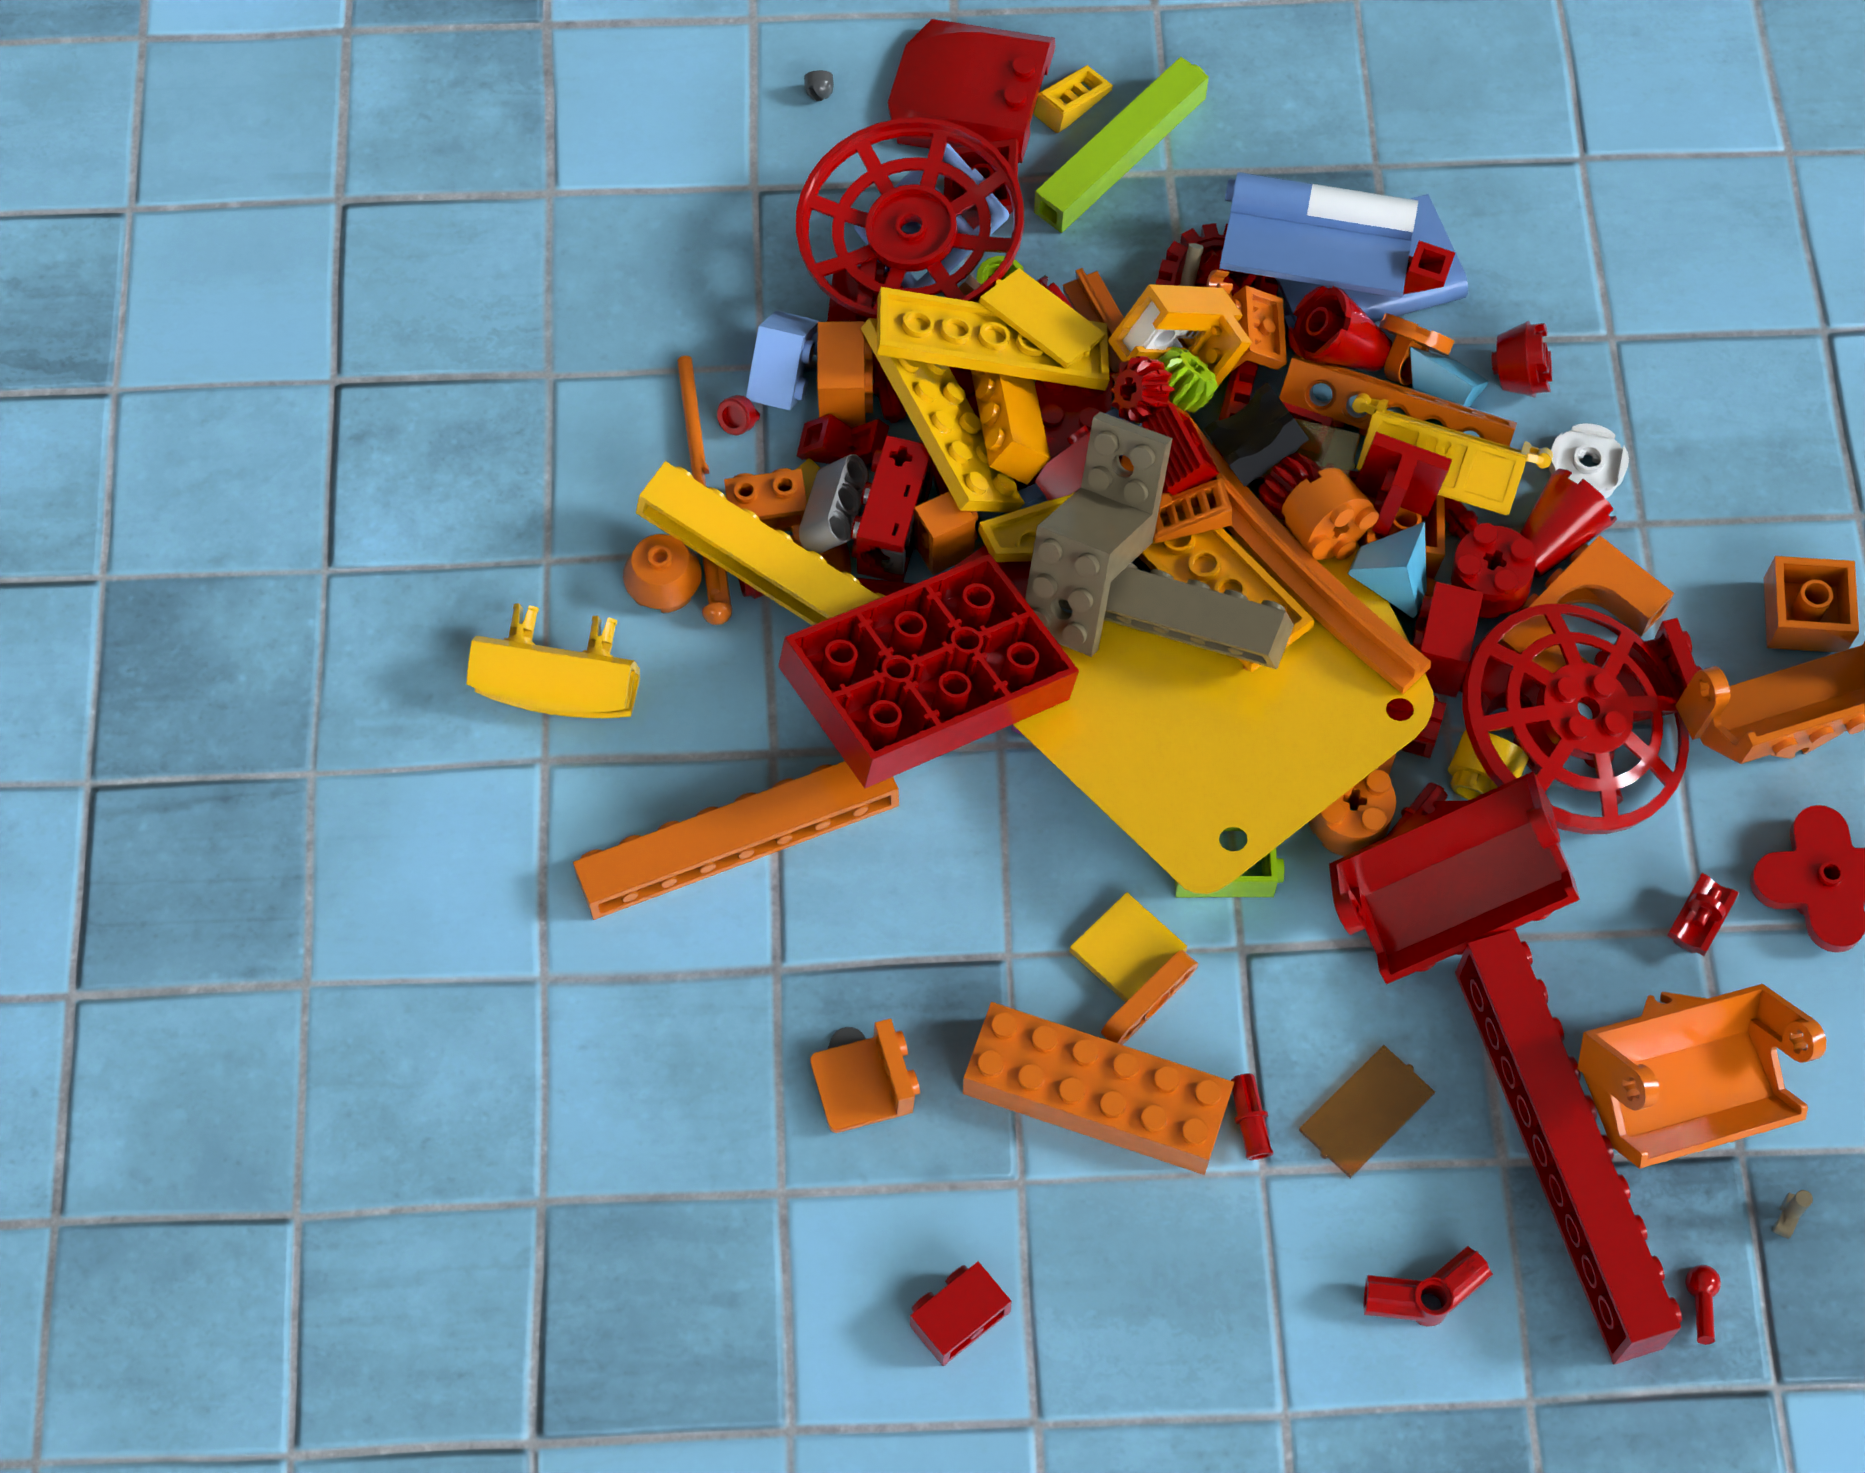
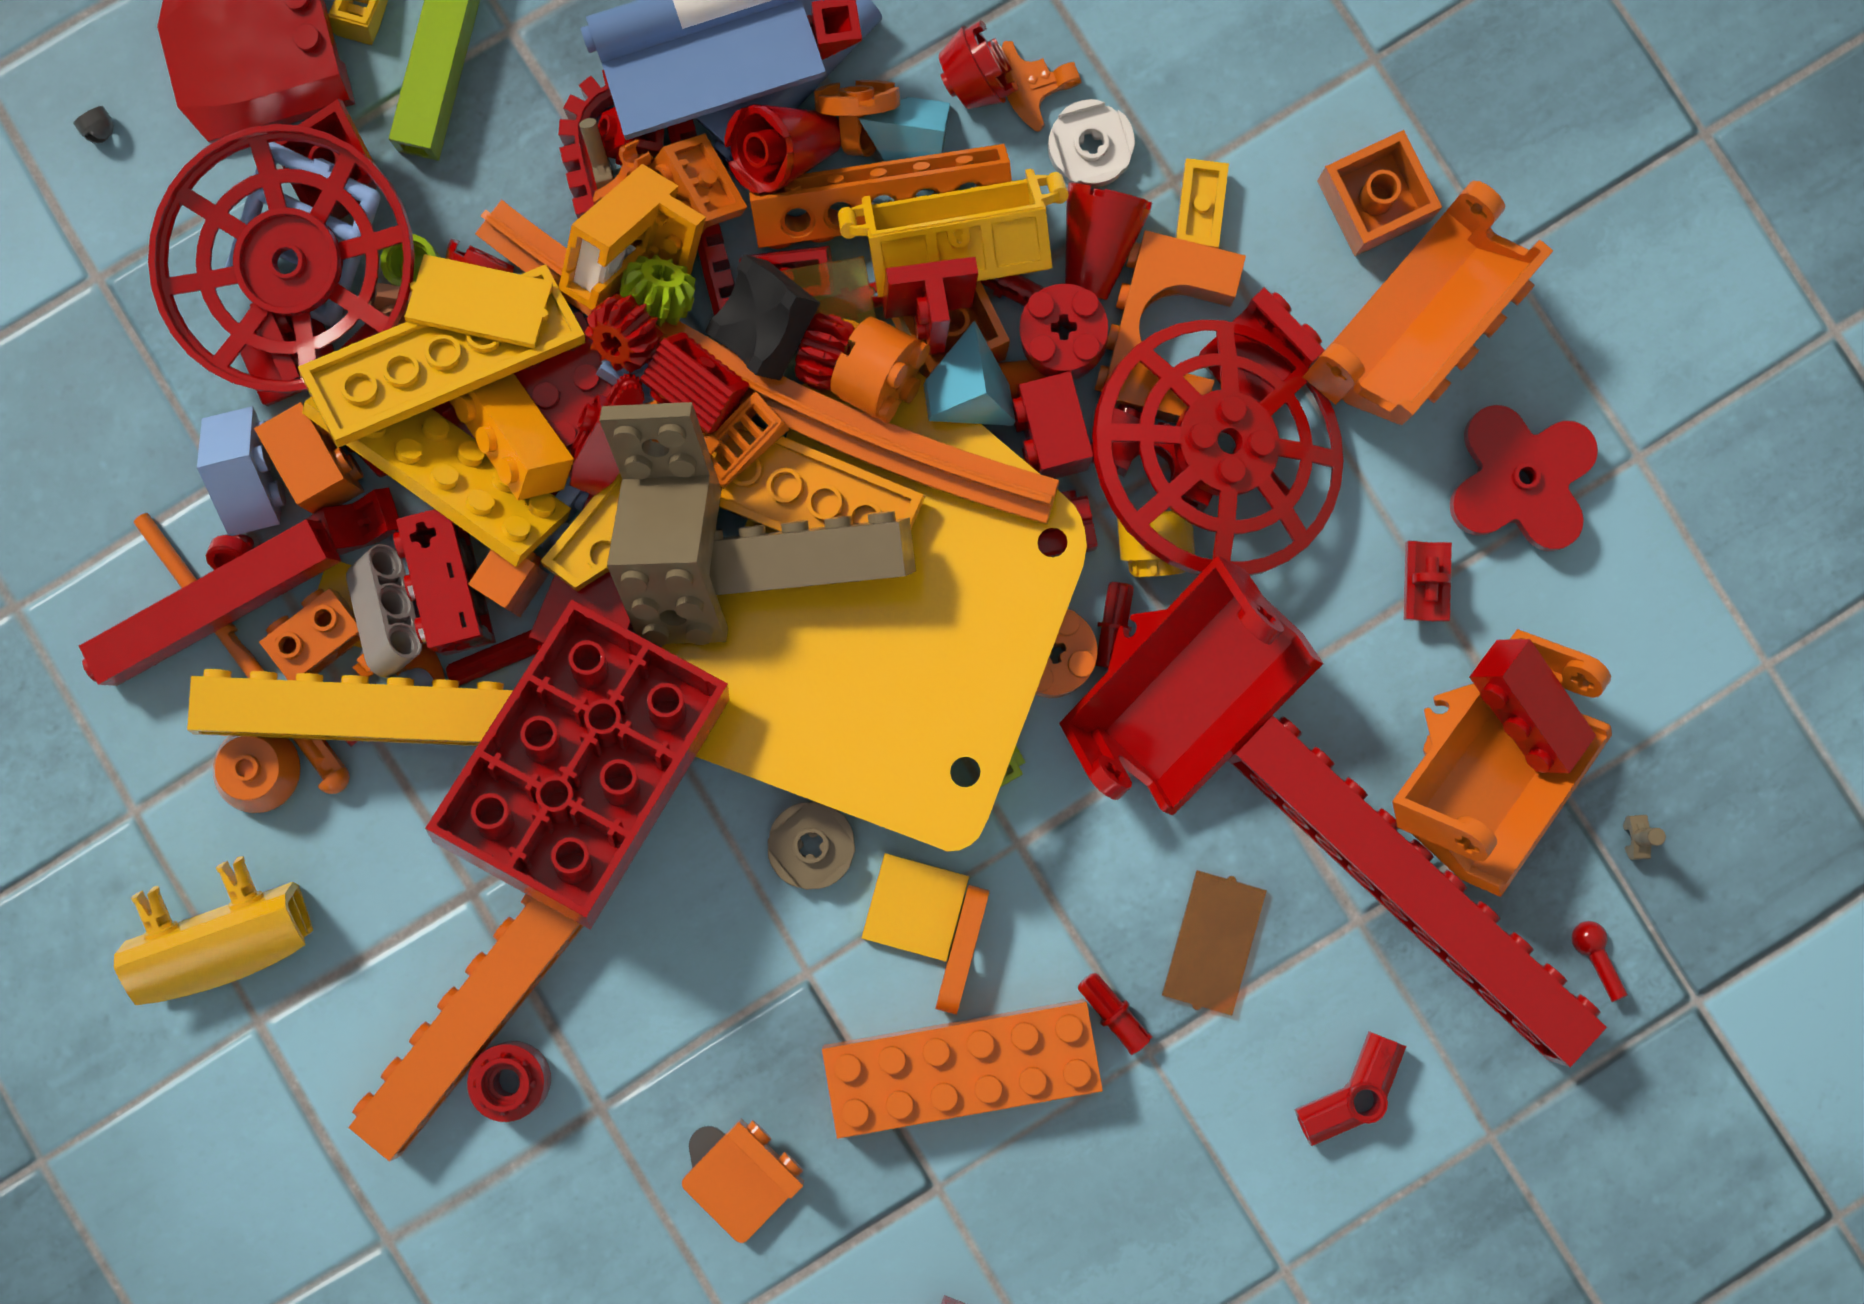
camera: 30 degrees left, 20 degrees up
none -> red brick [79,519,342,686]
none -> red piece [467,1041,551,1122]
none -> dark tan plate [768,802,855,890]
none -> orange piece [1002,41,1082,132]
none -> yellow plate [1175,158,1229,248]
none -> red brick [1469,639,1596,774]

